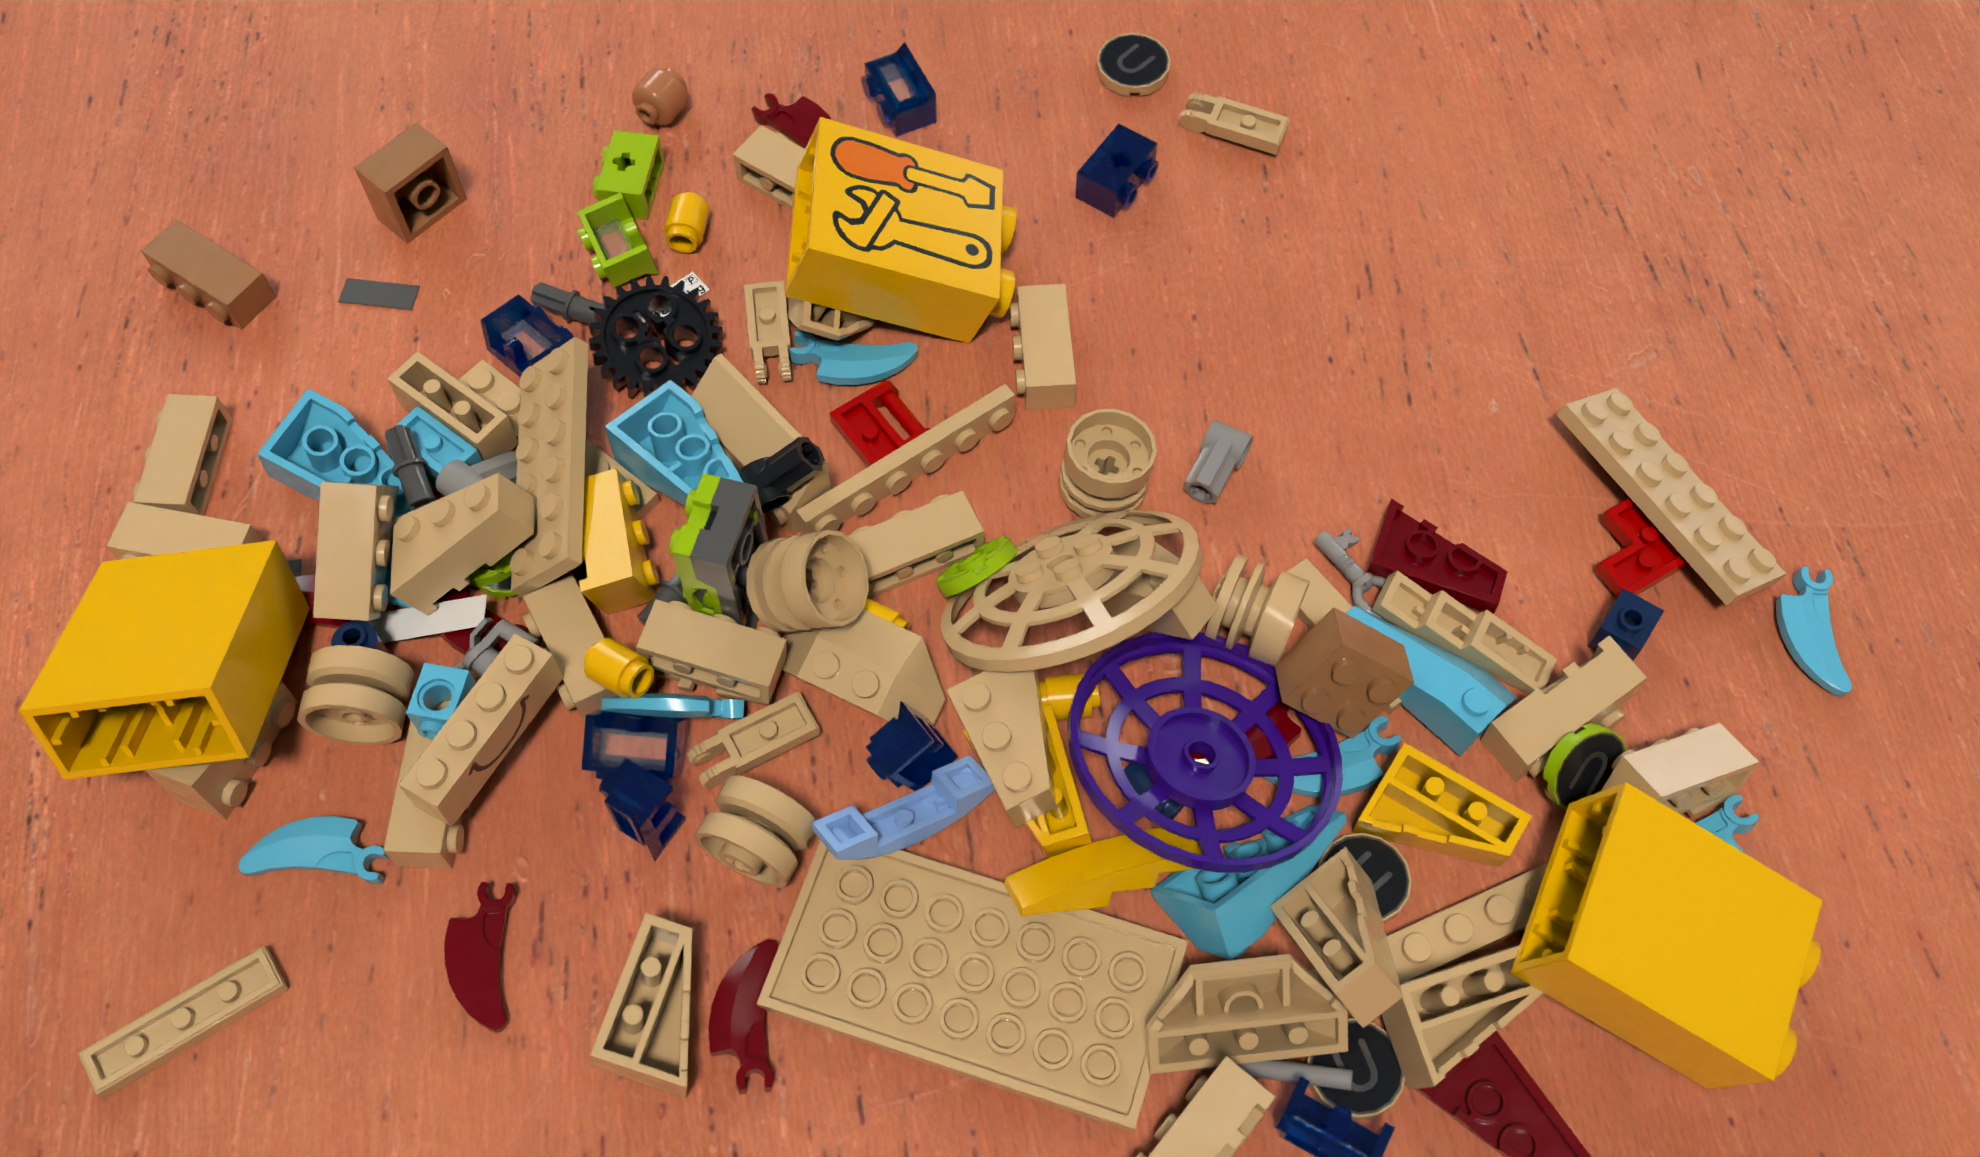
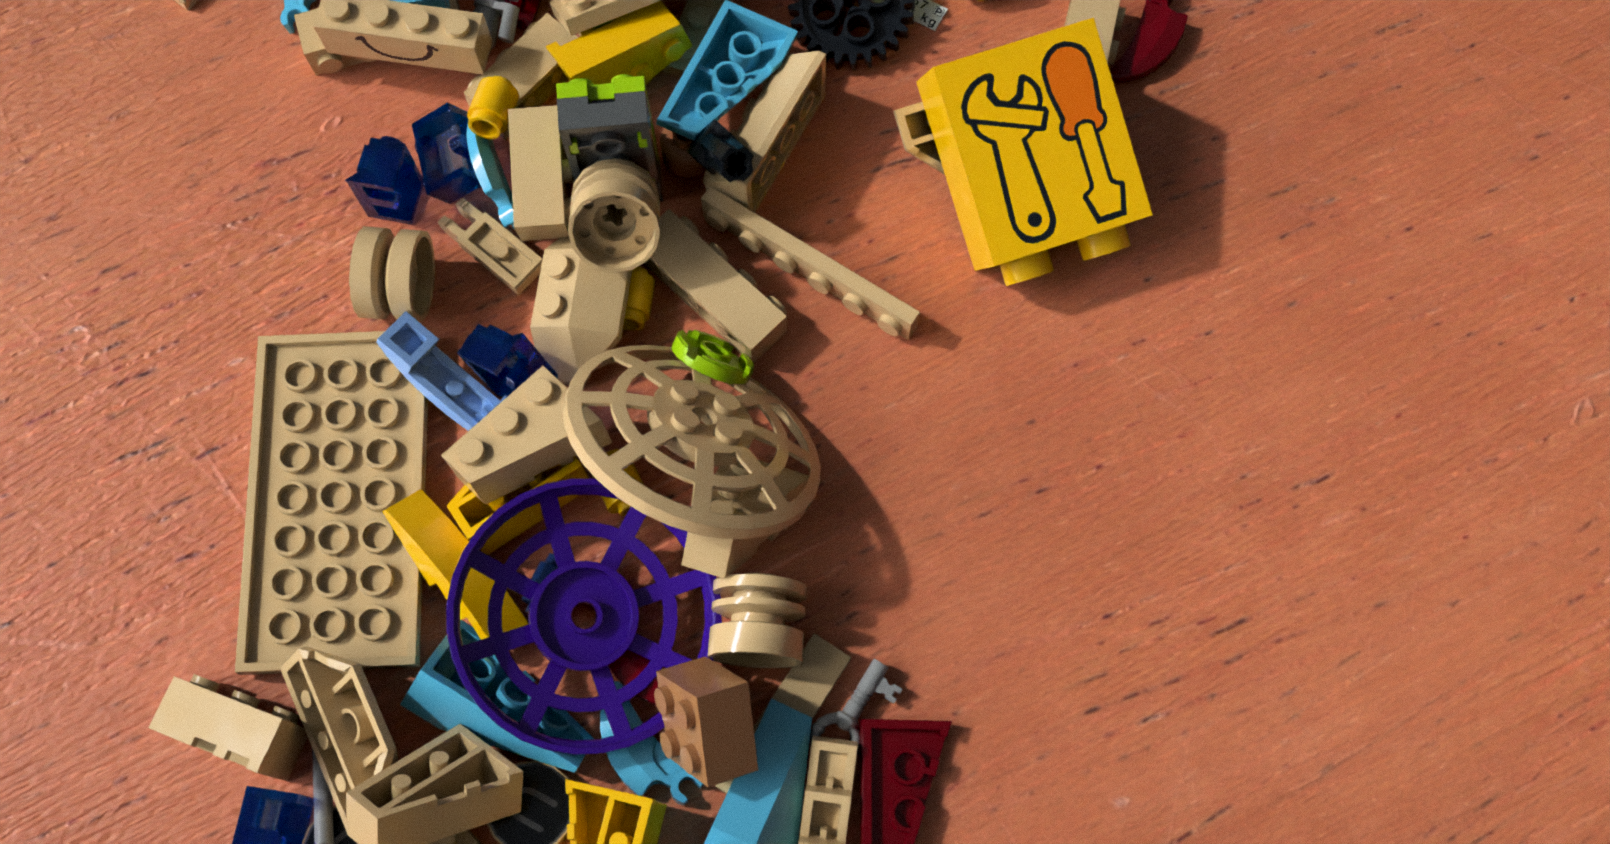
camera: 70 degrees right, 10 degrees up
dark red piece [444,882,517,1033] -> none
tan wedge [590,913,692,1098] -> none
dark red piece [708,940,778,1094] -> none
tan hinge [744,280,792,384] -> none
medium azure piece [790,331,918,385] -> none
red plate [829,380,930,467] -> none
clear blue window [861,42,937,137] -> none
tan brick [1009,284,1076,410] -> none
tan wheel [1058,409,1157,518] -> none
clear blue brick [1075,123,1159,218] -> none
tile [1097,33,1171,96] -> none
tan hinge [1178,92,1290,155] -> none
light grey piece [1184,419,1254,505] -> none

